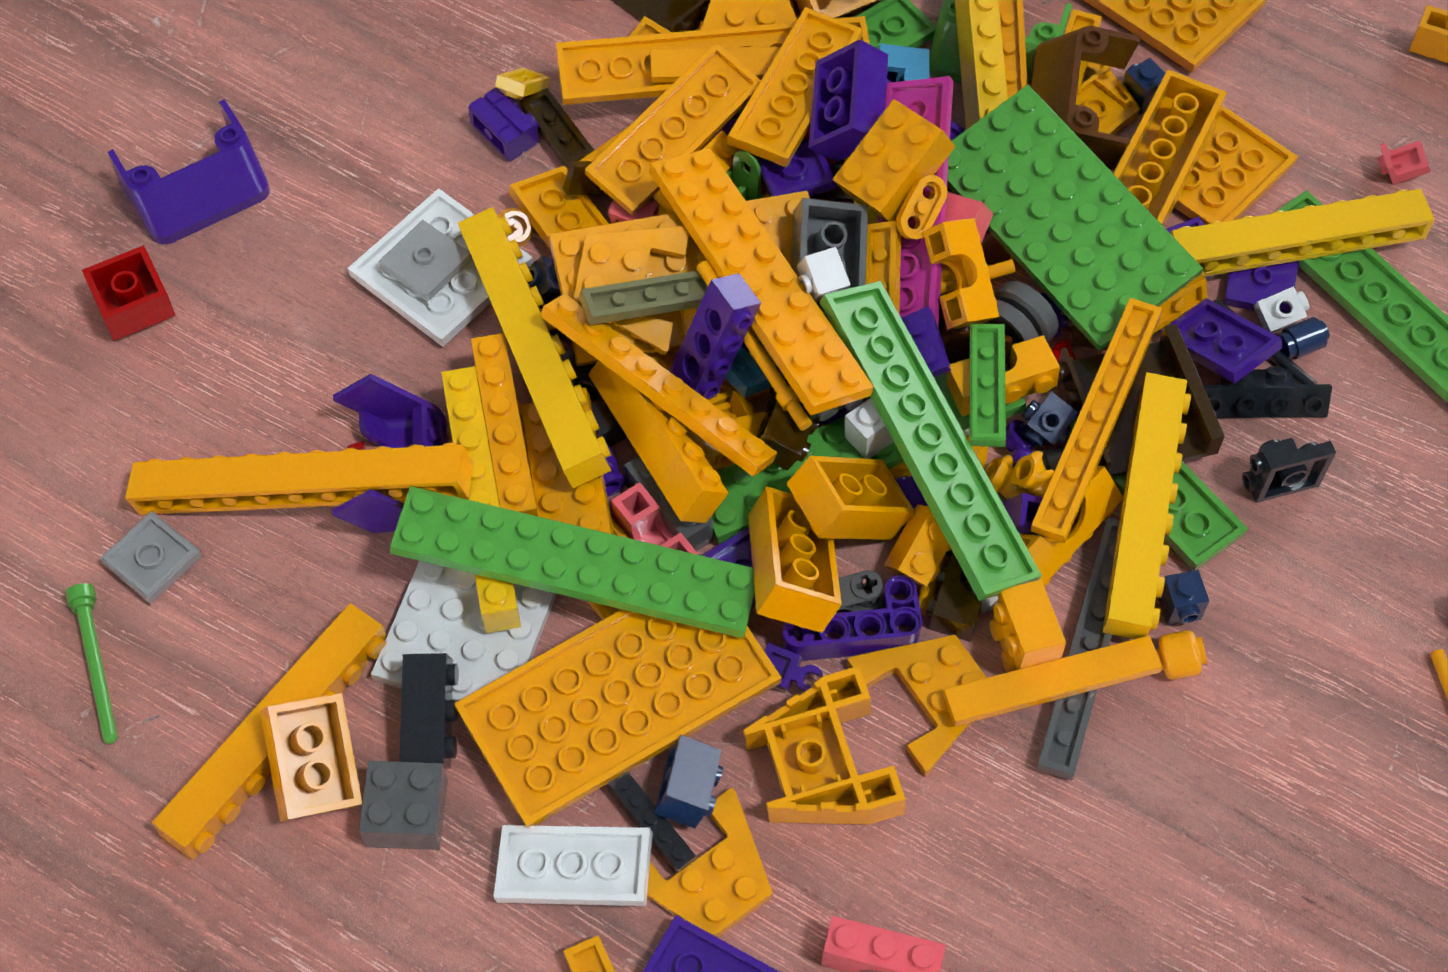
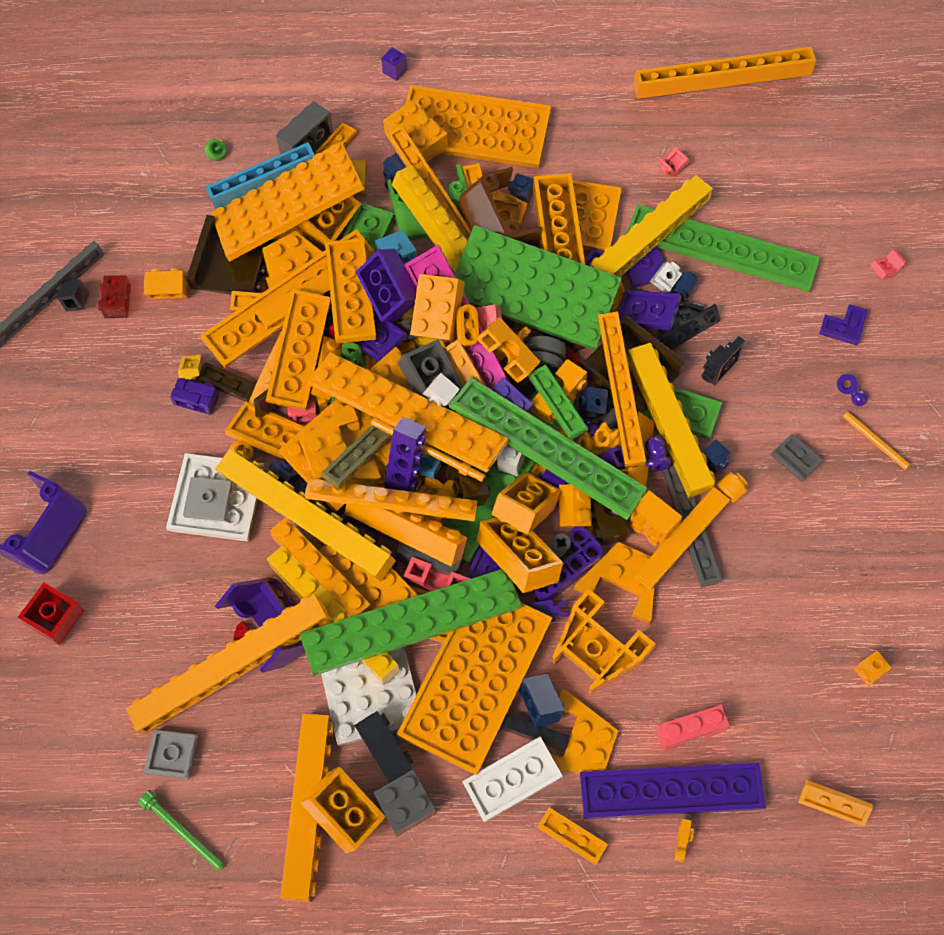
camera: 30 degrees left, 5 degrees up
none -> dark purple animal [644,436,672,472]
none -> dark grey plate [771,434,823,482]

